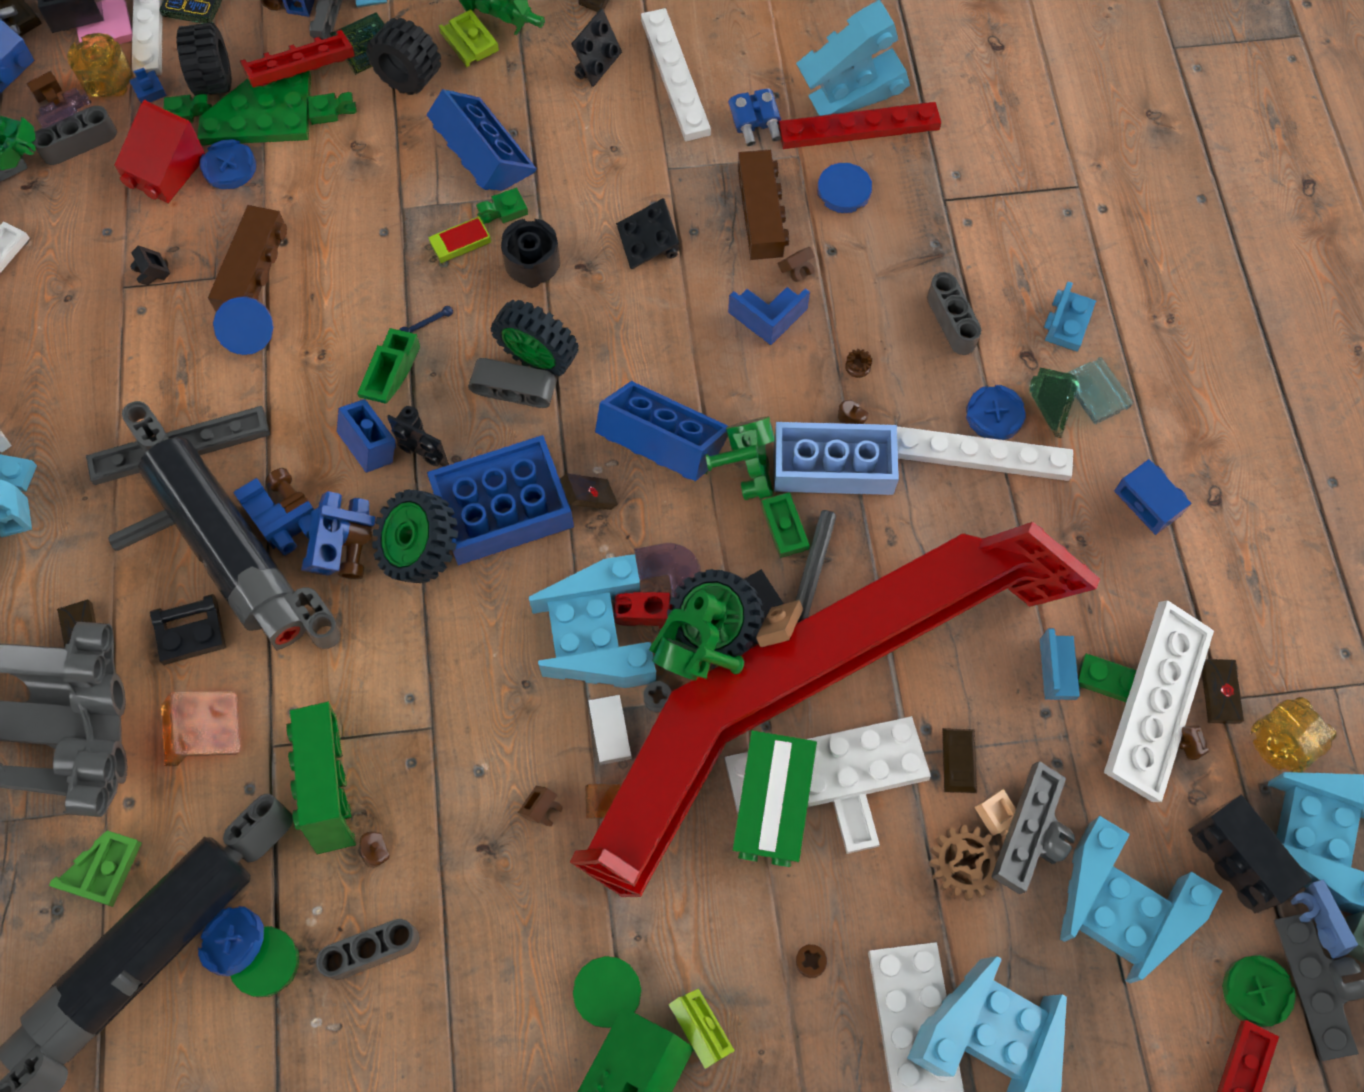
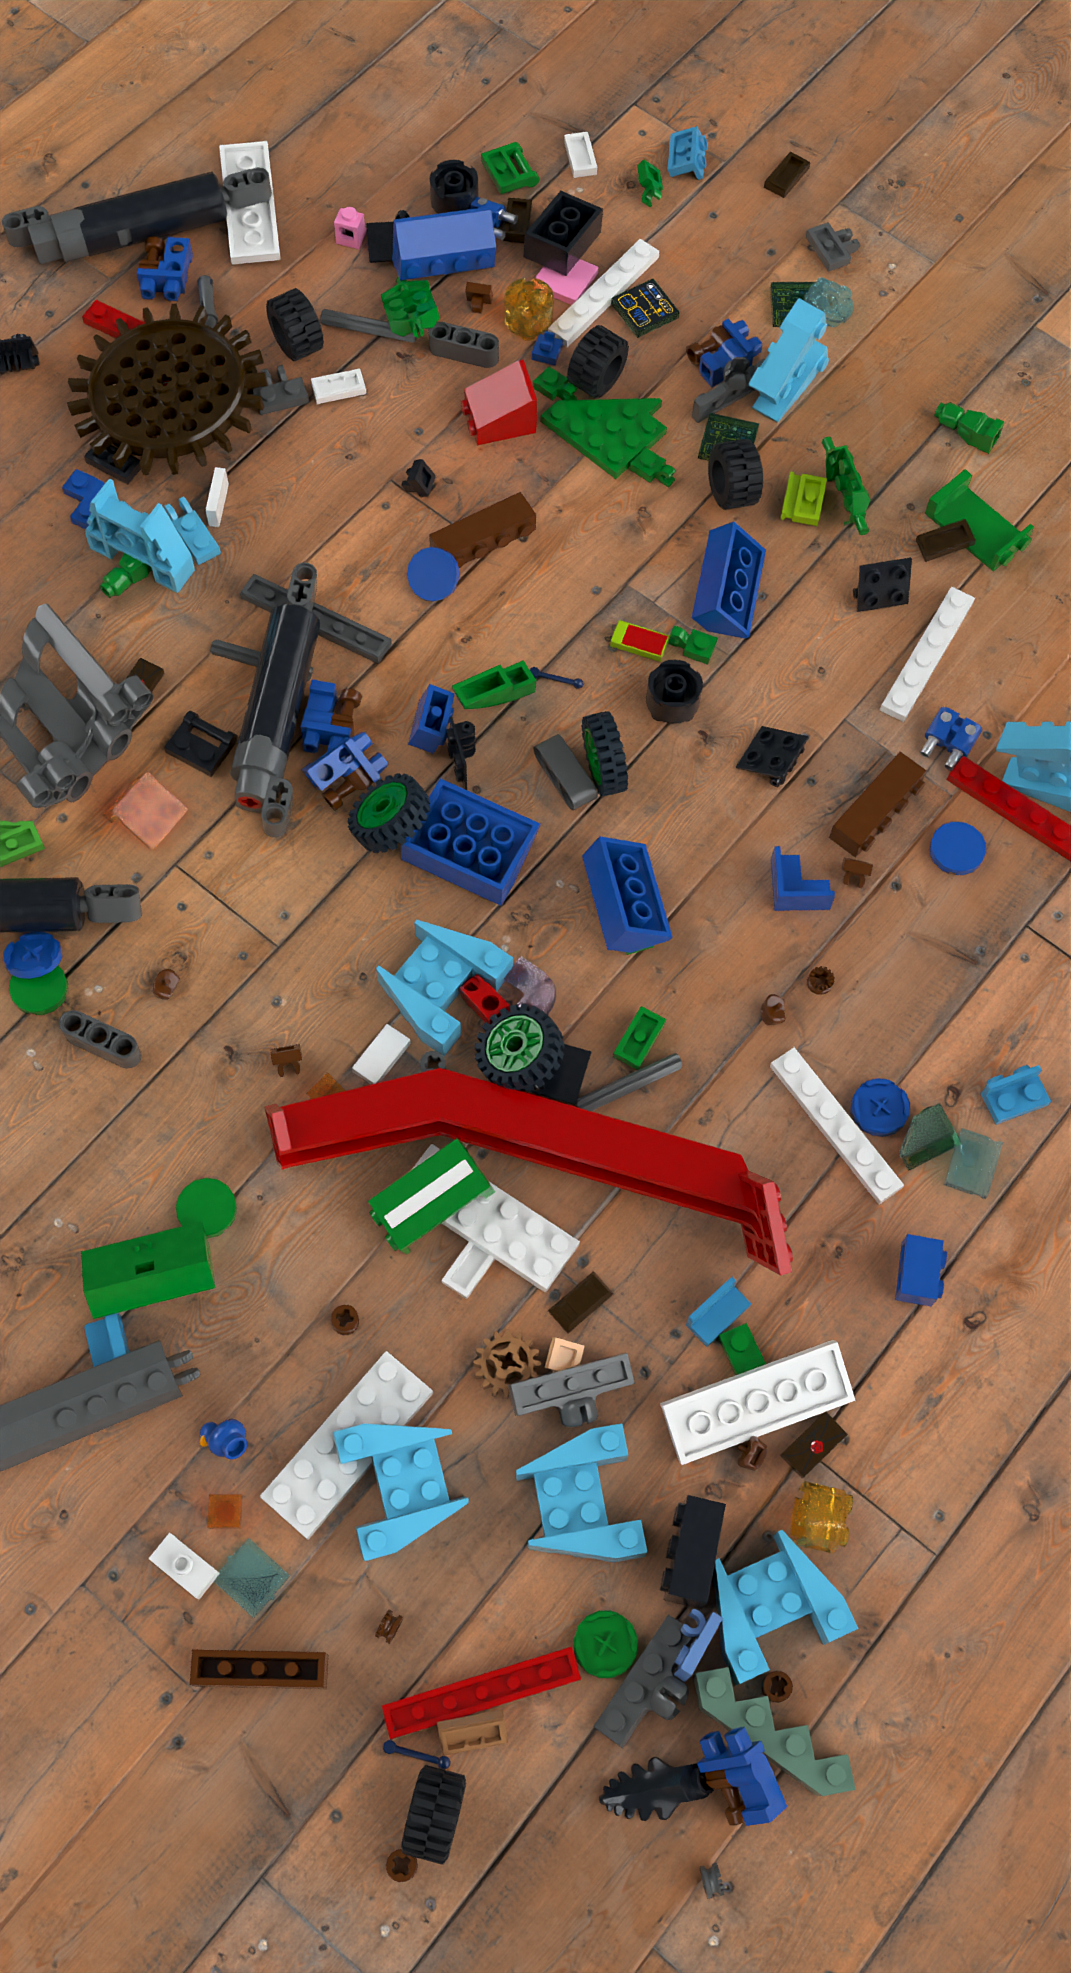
camera: 45 degrees right, 0 degrees up
plate [35,87,91,129] -> none
blue tile [200,139,256,190] -> none
red hinge [240,30,355,88] -> none
green wedge [286,701,356,855] -> none
dark brown tile [560,473,618,510] -> none
green piece [649,591,744,680] -> none
lime plate [668,989,735,1069] -> none
green piece [706,416,775,500] -> none
medium nougat plate [756,600,803,647] -> none
light blue brick [774,422,899,495] -> none
dark grey beam [927,272,982,355] -> none

